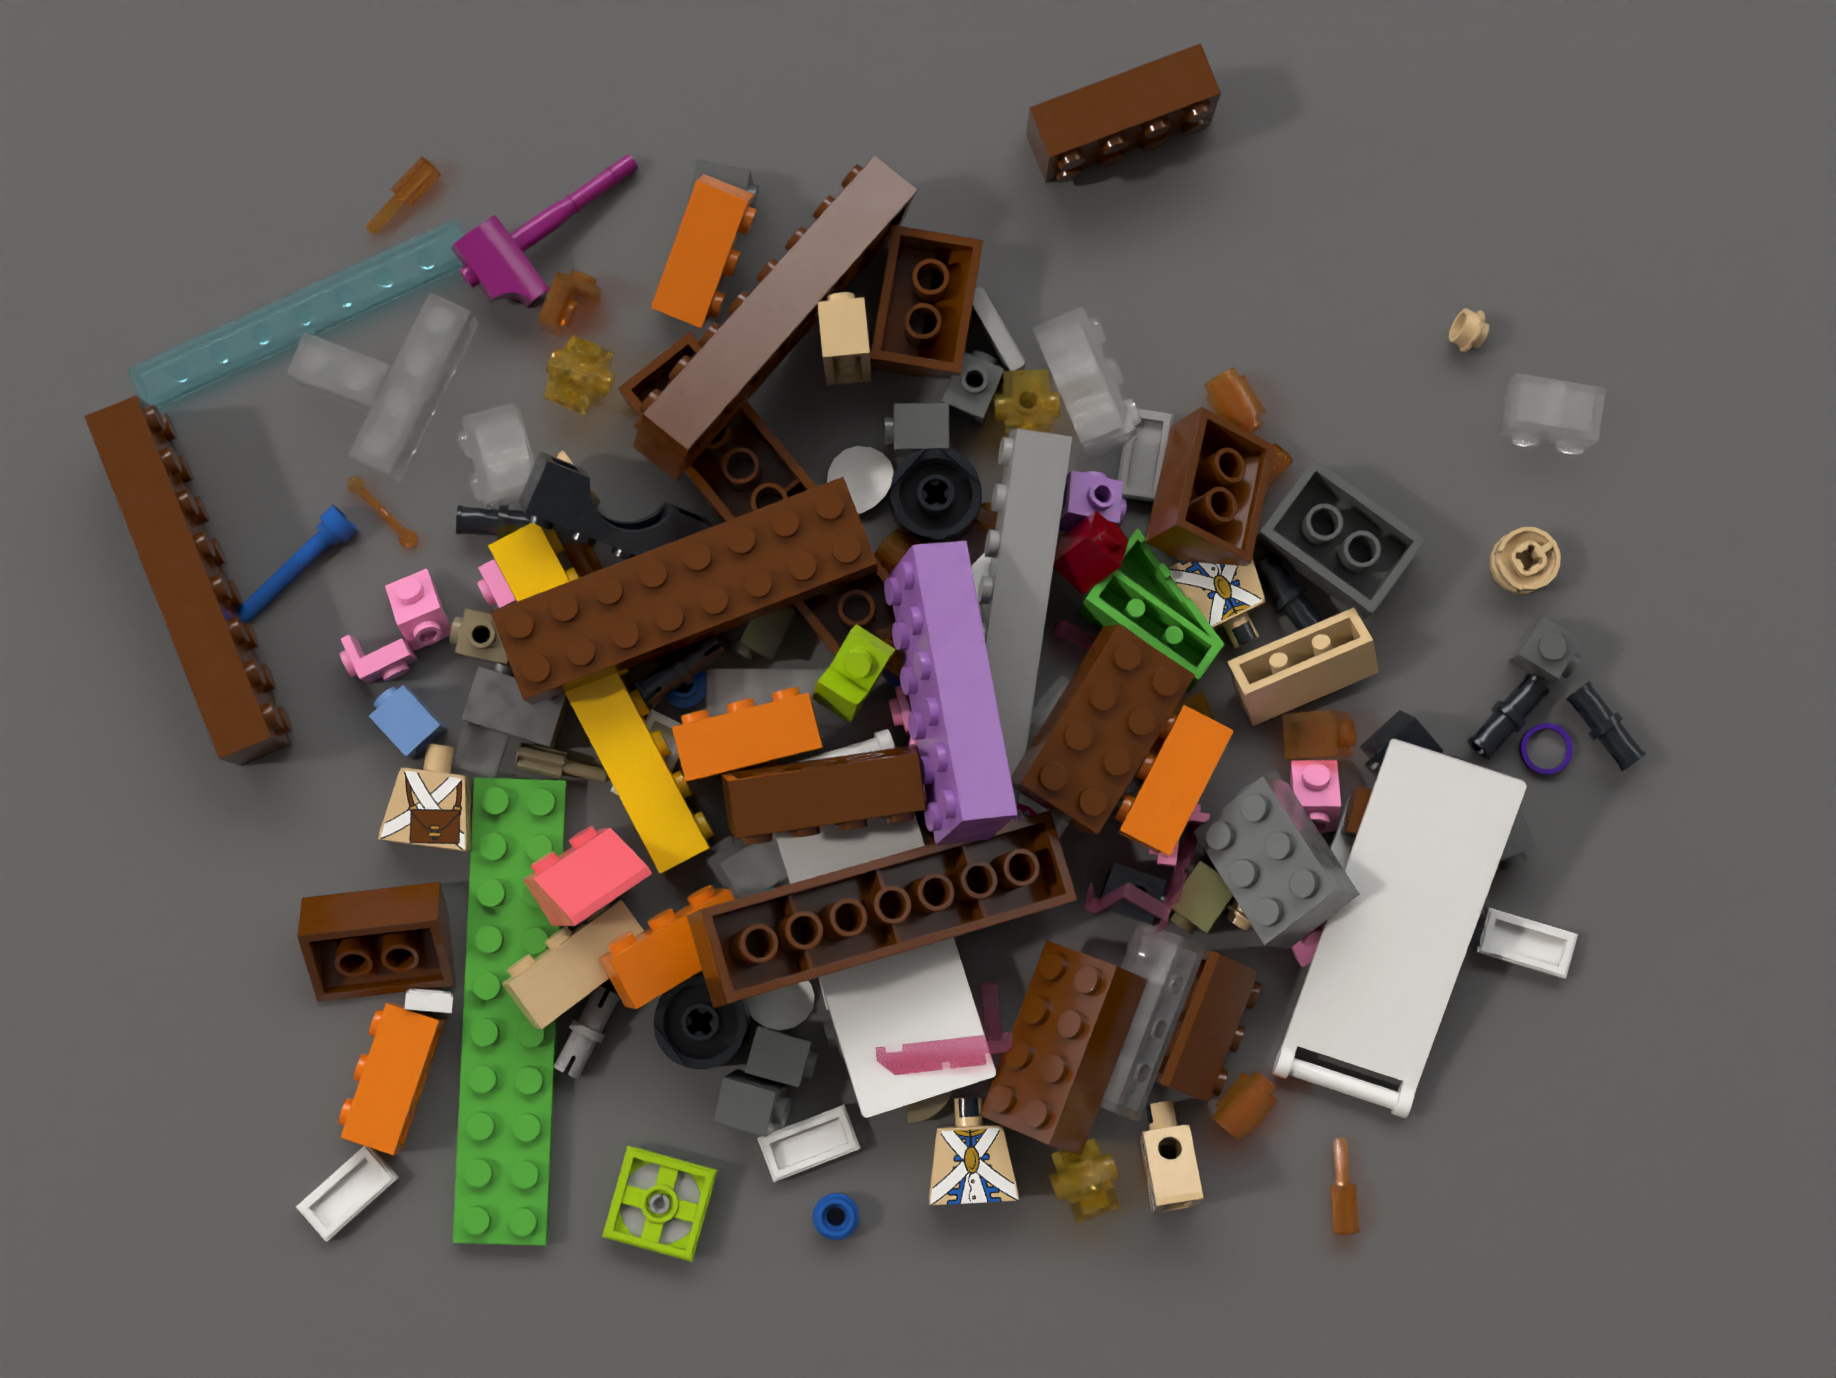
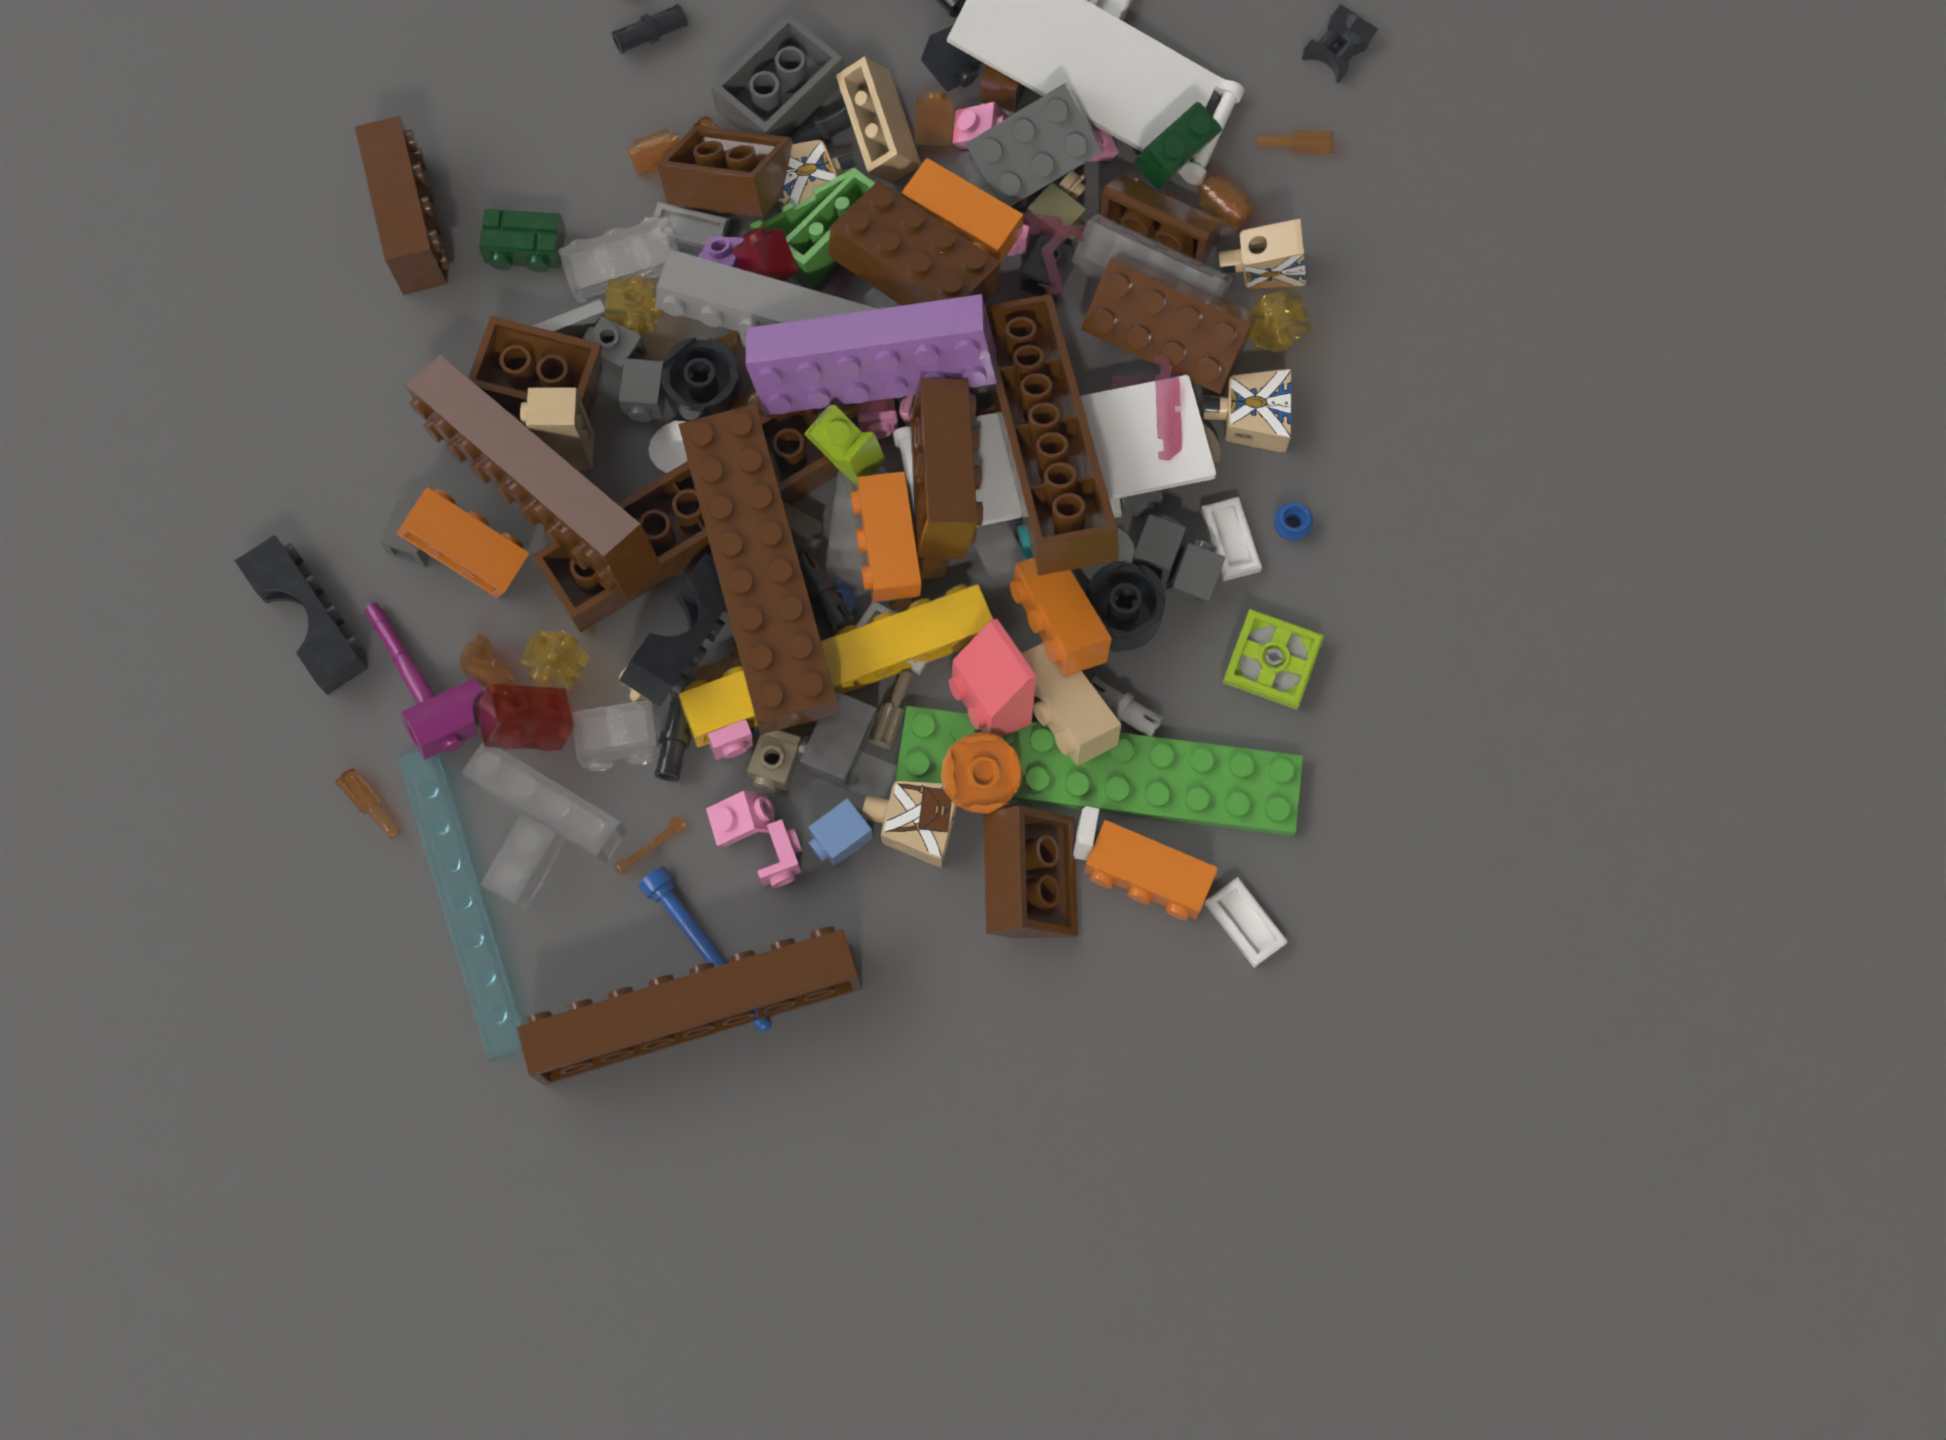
camera: 85 degrees left, 10 degrees down
none -> black arch [234,535,368,695]
none -> clear red brick [476,684,575,751]
none -> dark green brick [479,209,565,272]
none -> black pin [611,3,688,54]
none -> orange tile [941,732,1022,814]
none -> dark green brick [1134,101,1223,189]
none -> black piece [1302,4,1378,83]

